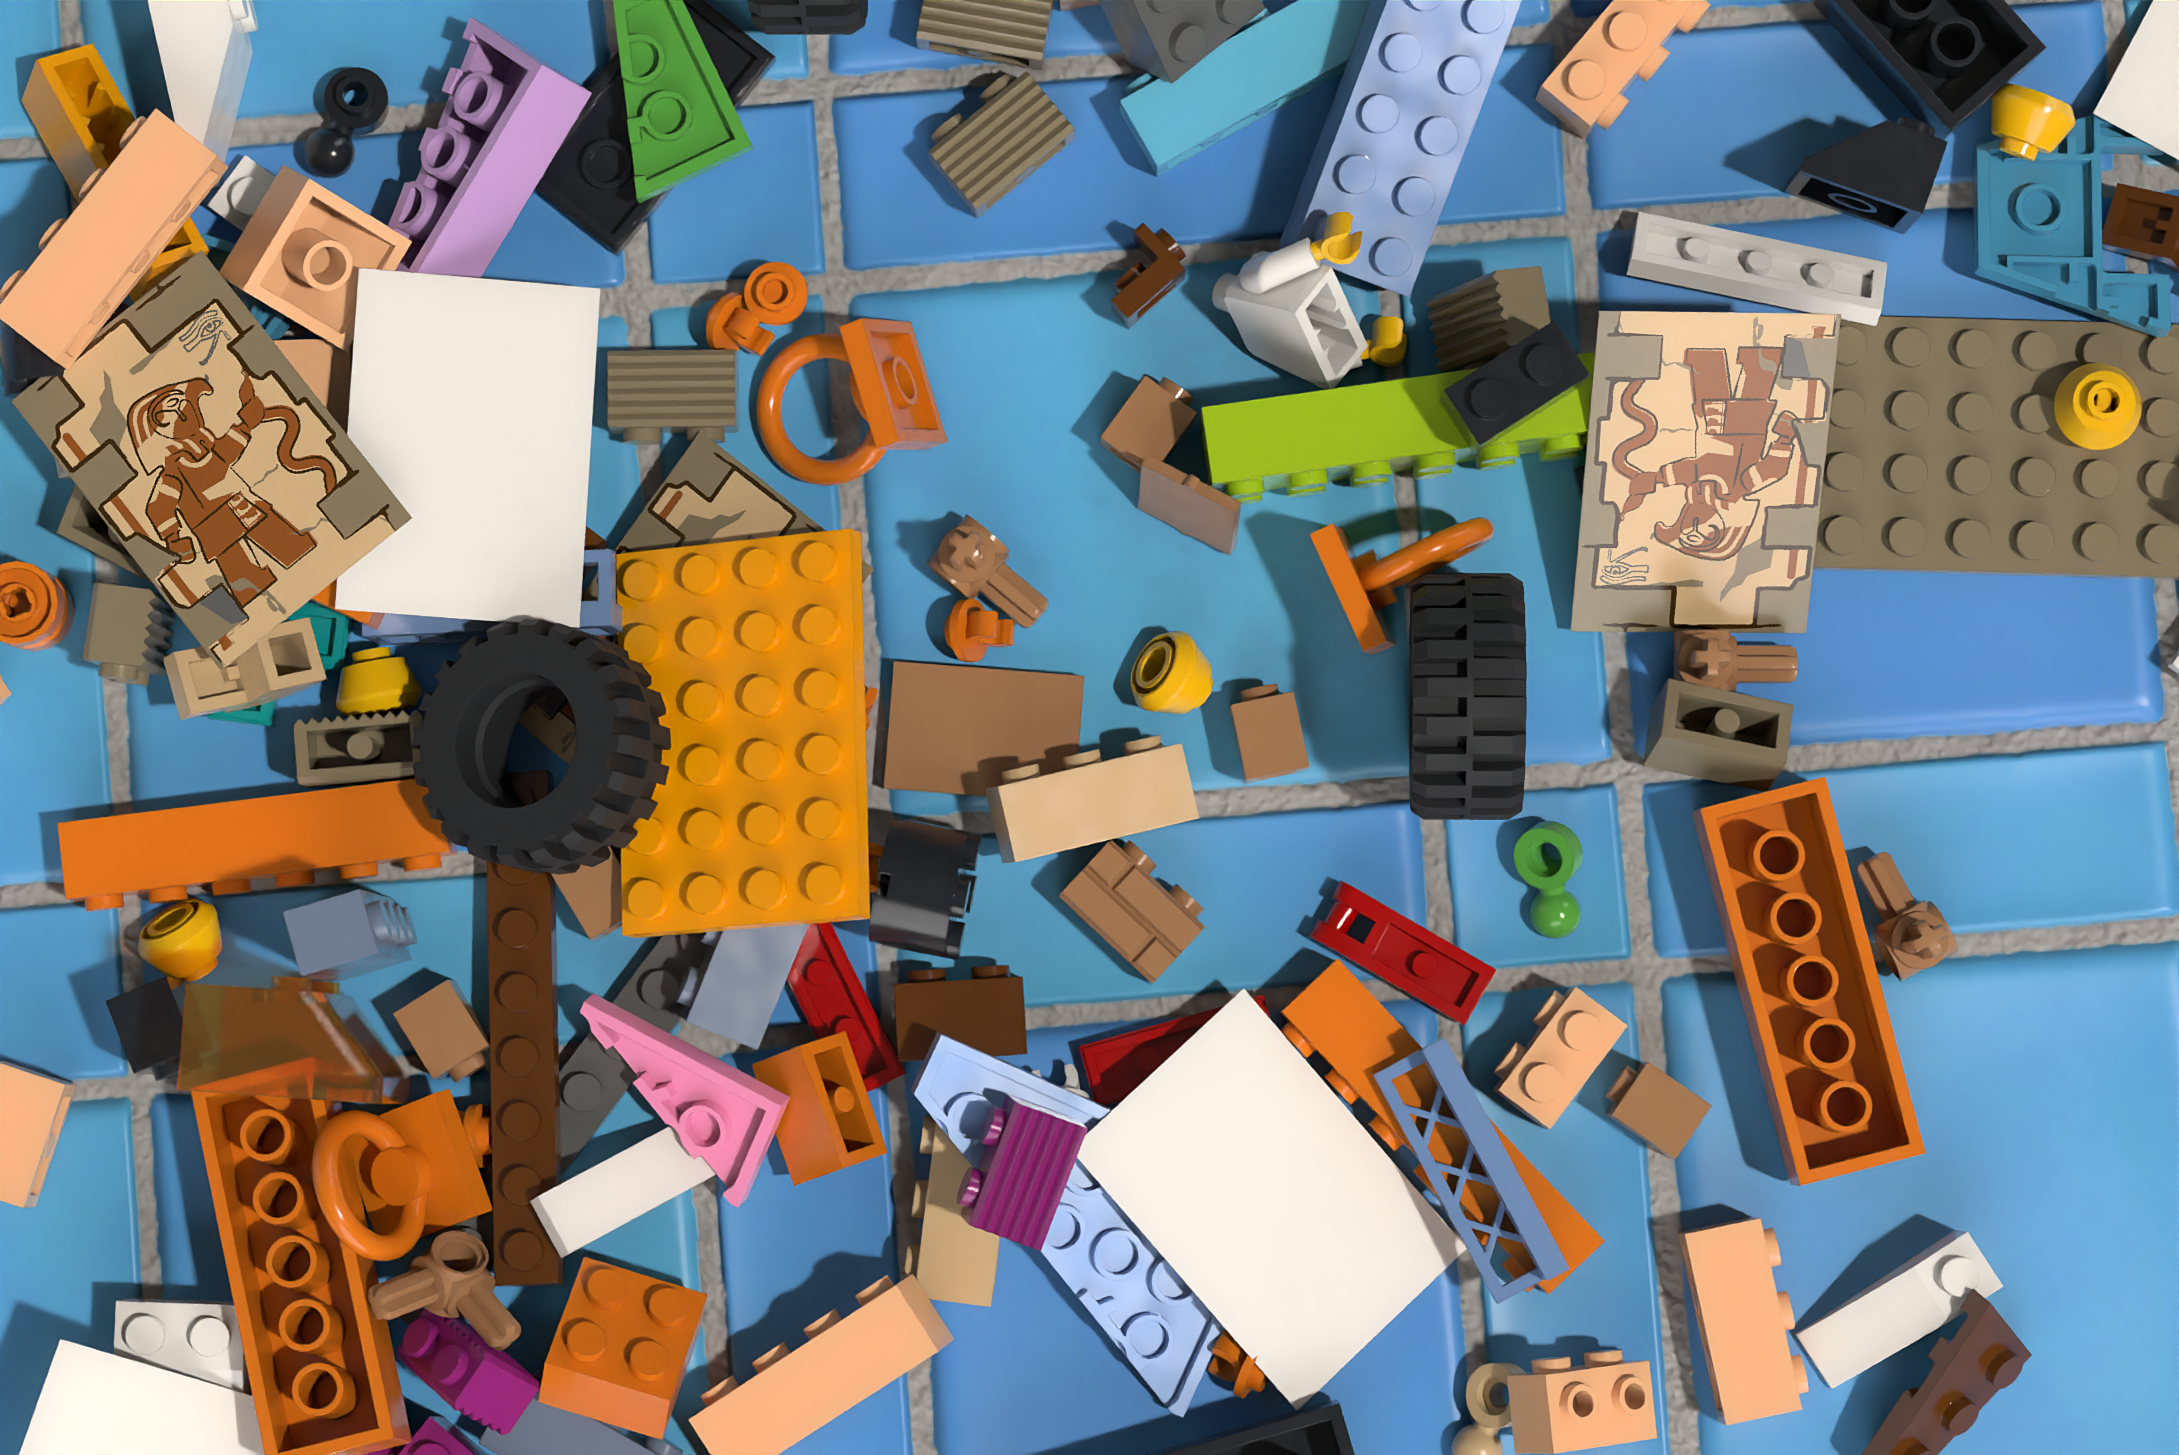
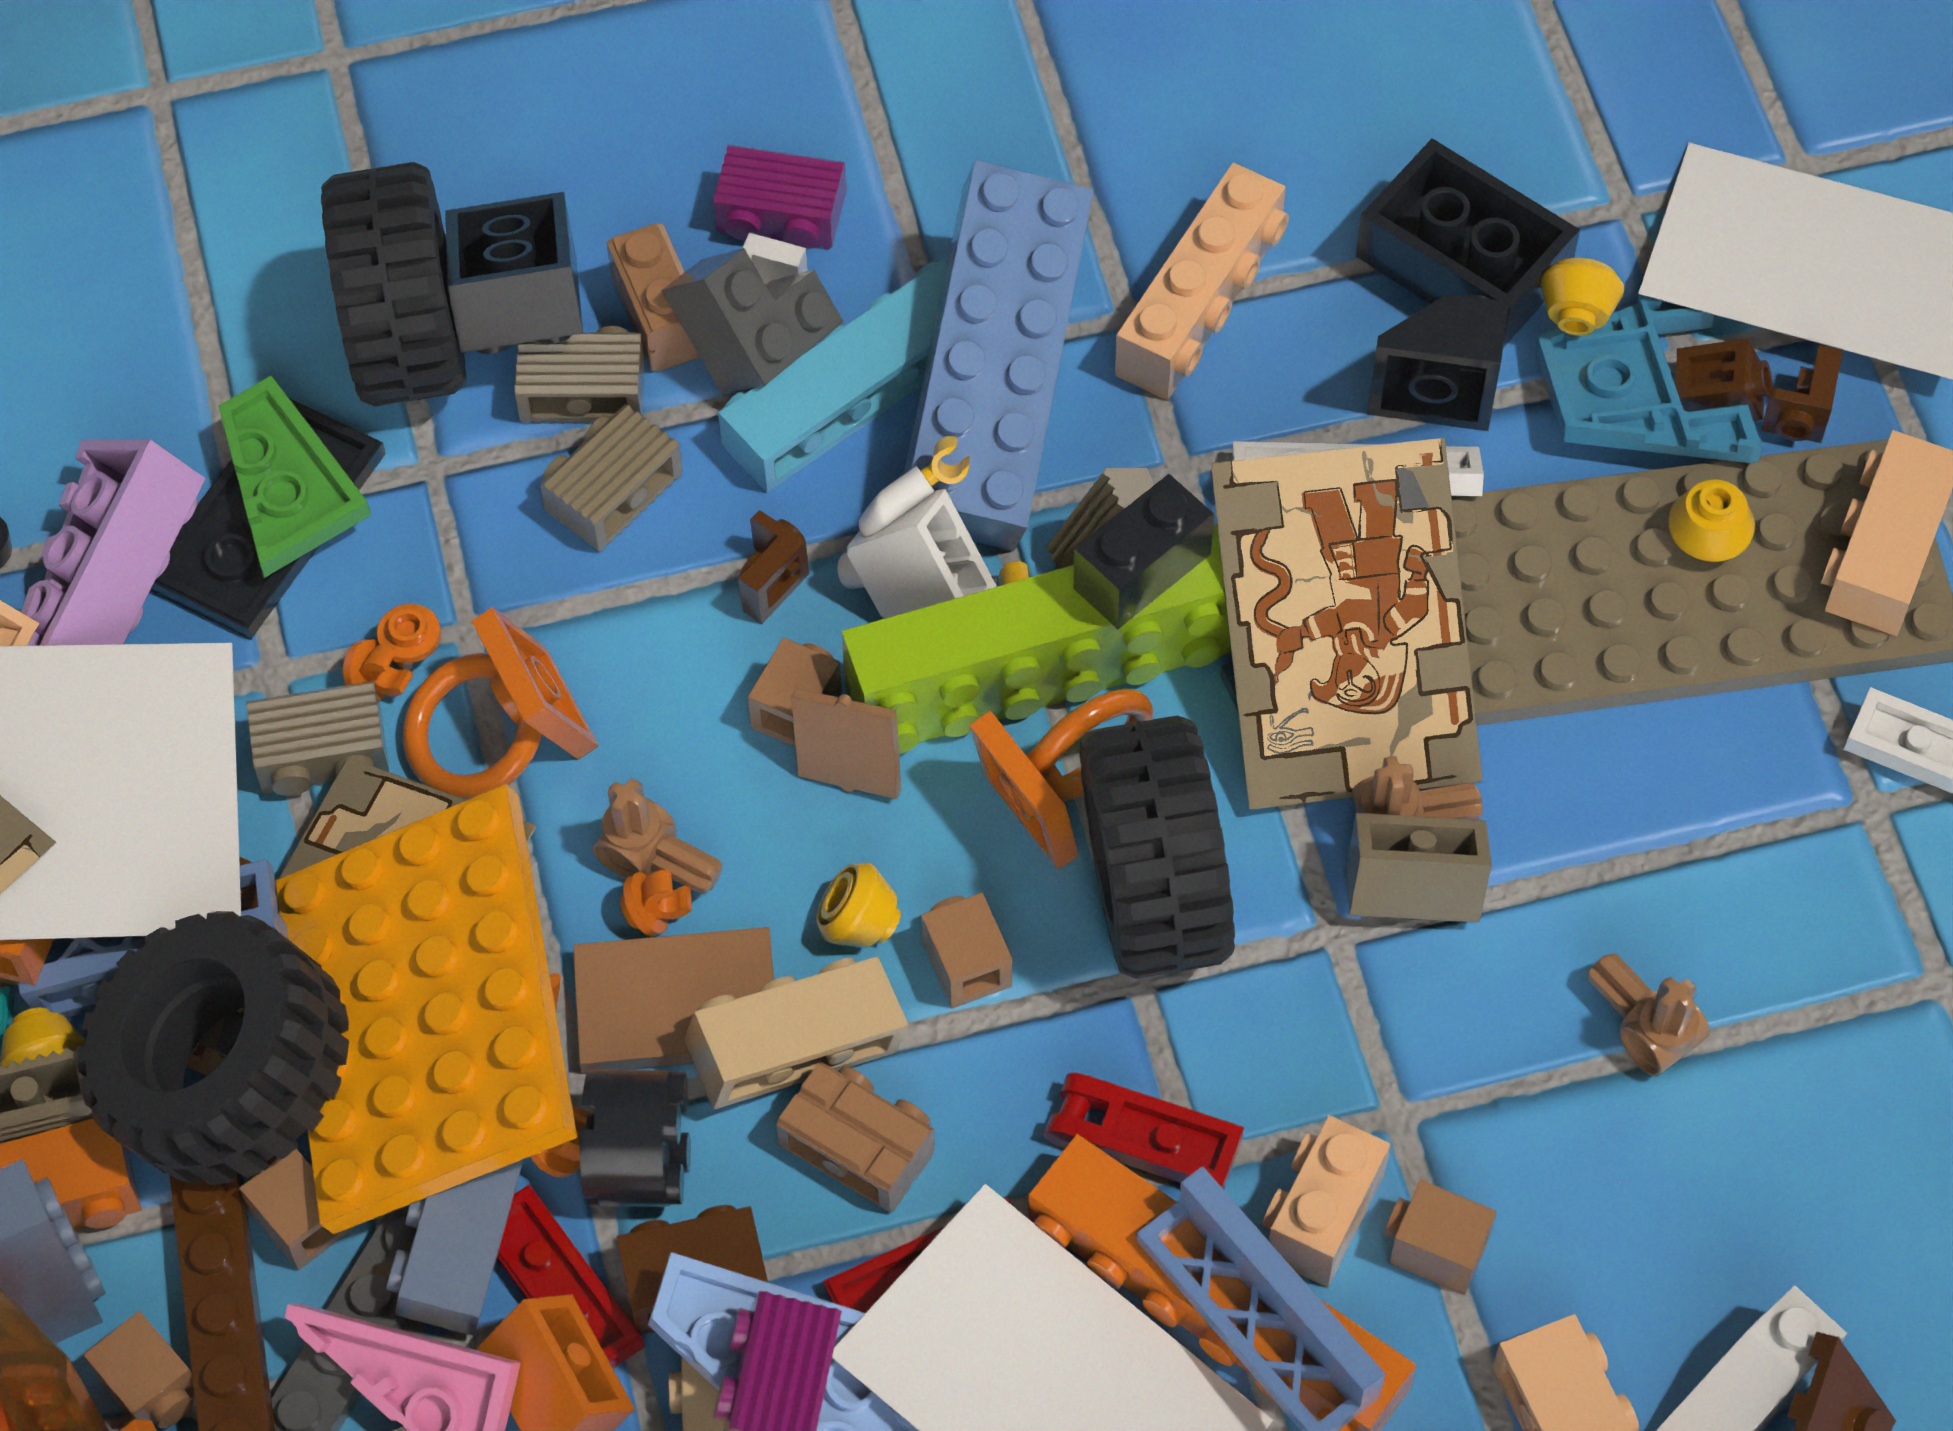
camera: 10 degrees left, 25 degrees down
bright green plate [1514,821,1583,939] -> none
orange brick [1692,777,1926,1186] -> none

